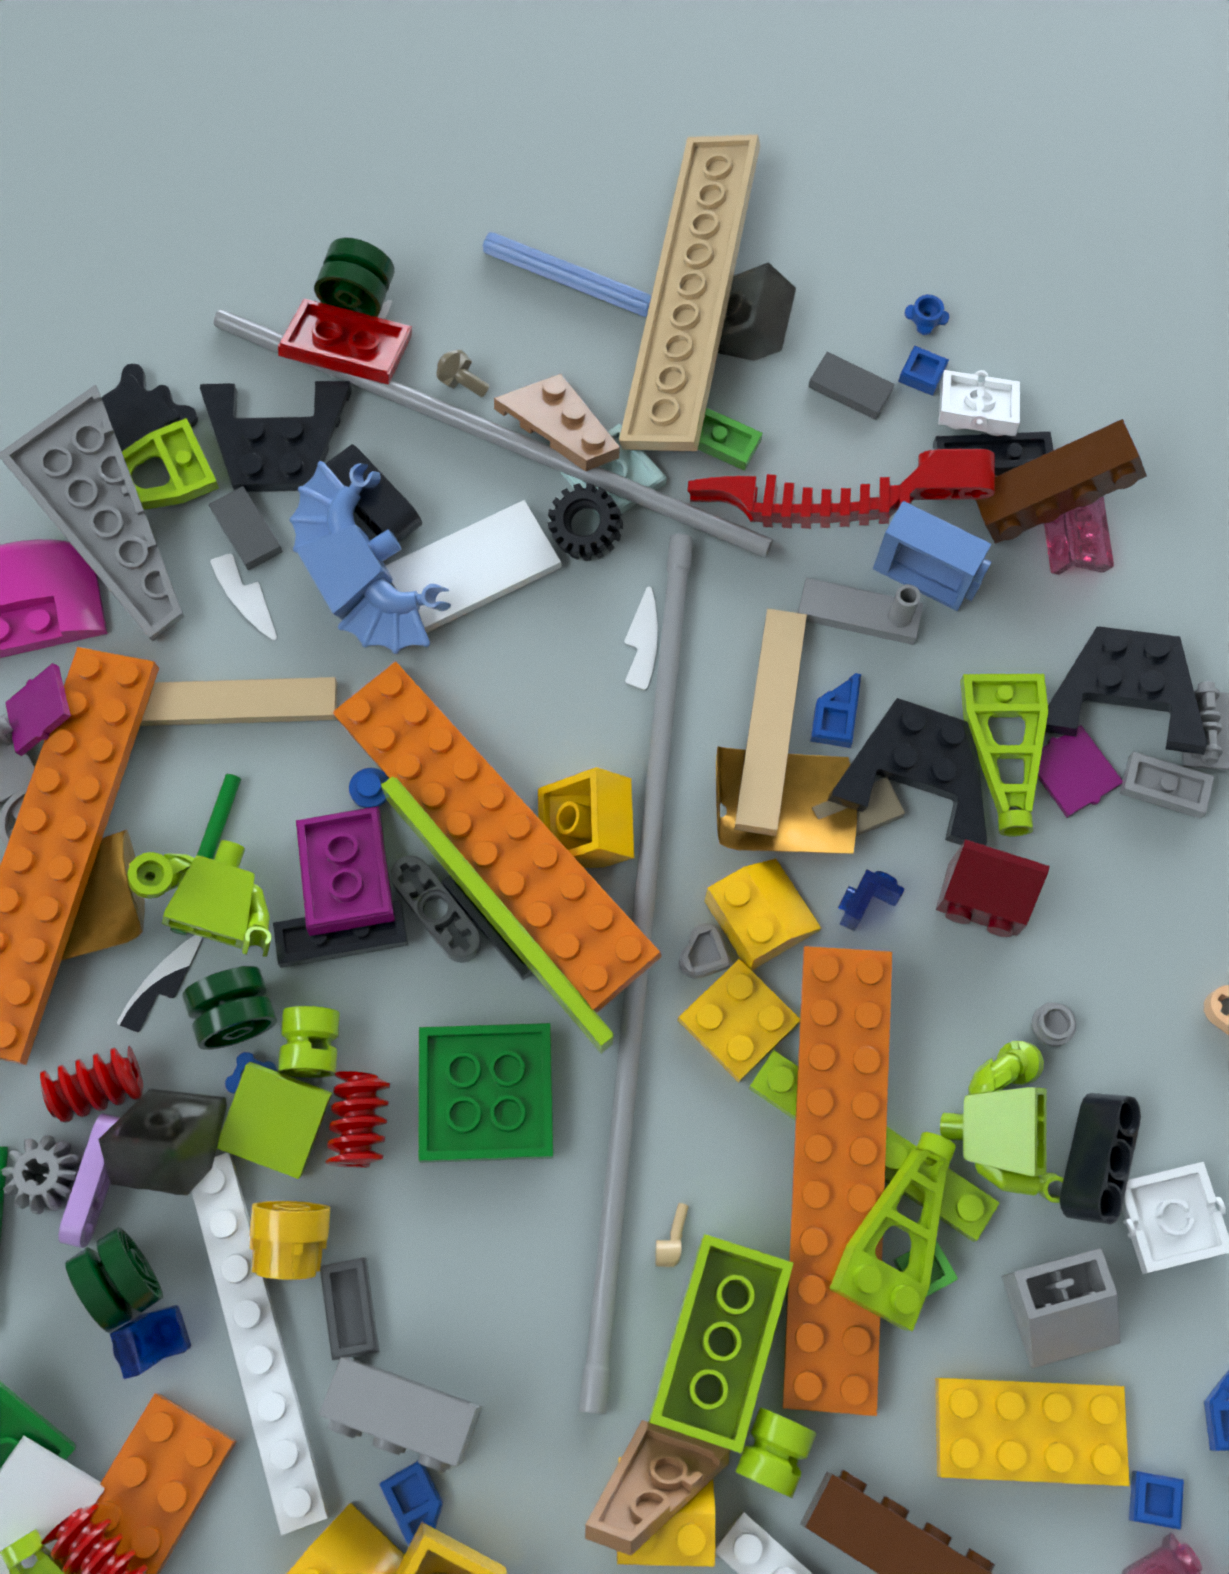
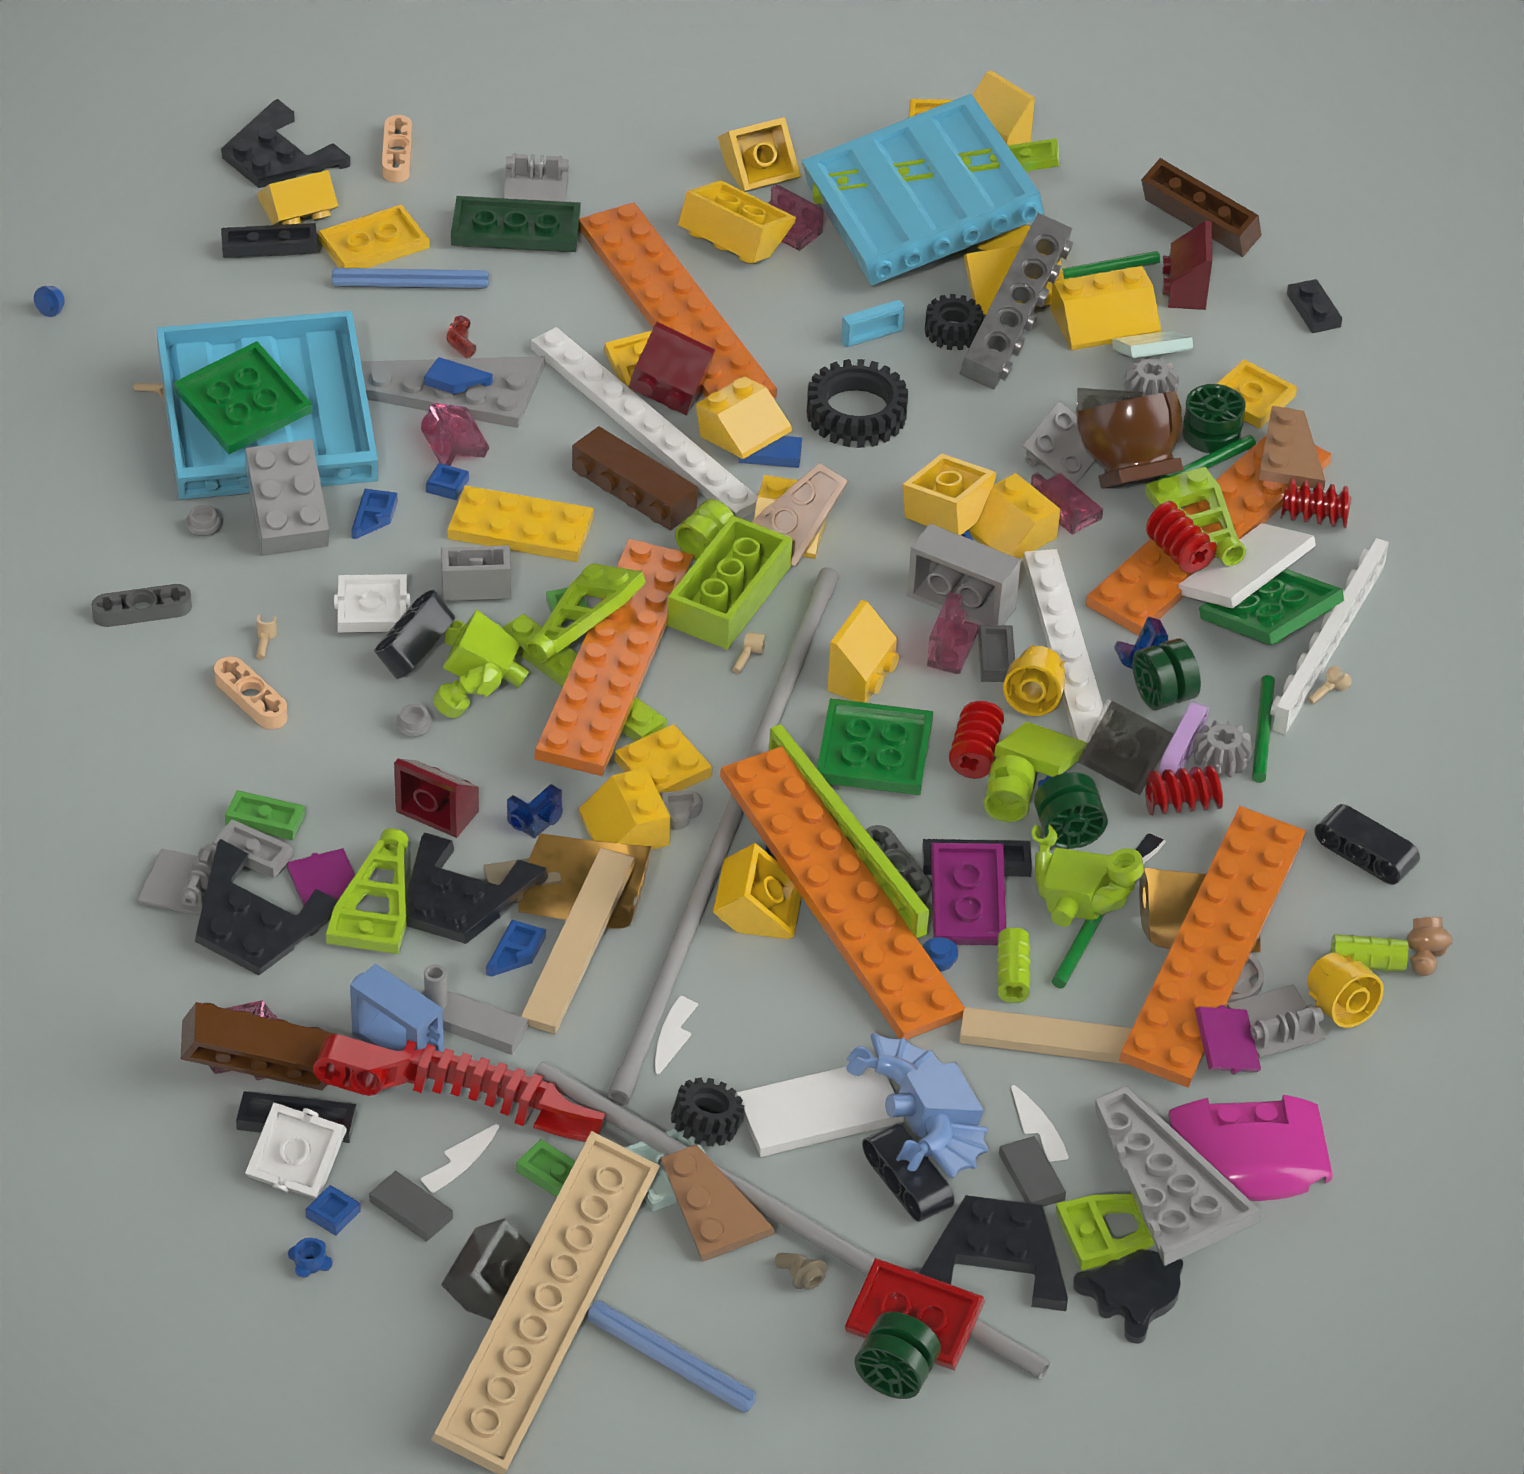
camera: 170 degrees left, 25 degrees down
none -> bright green plate [225,790,305,840]
none -> white sticker [421,1124,499,1193]
none -> yellow slope [827,599,899,703]
none -> clear pink bracket [927,592,979,674]
none -> lime axle [997,927,1031,1003]

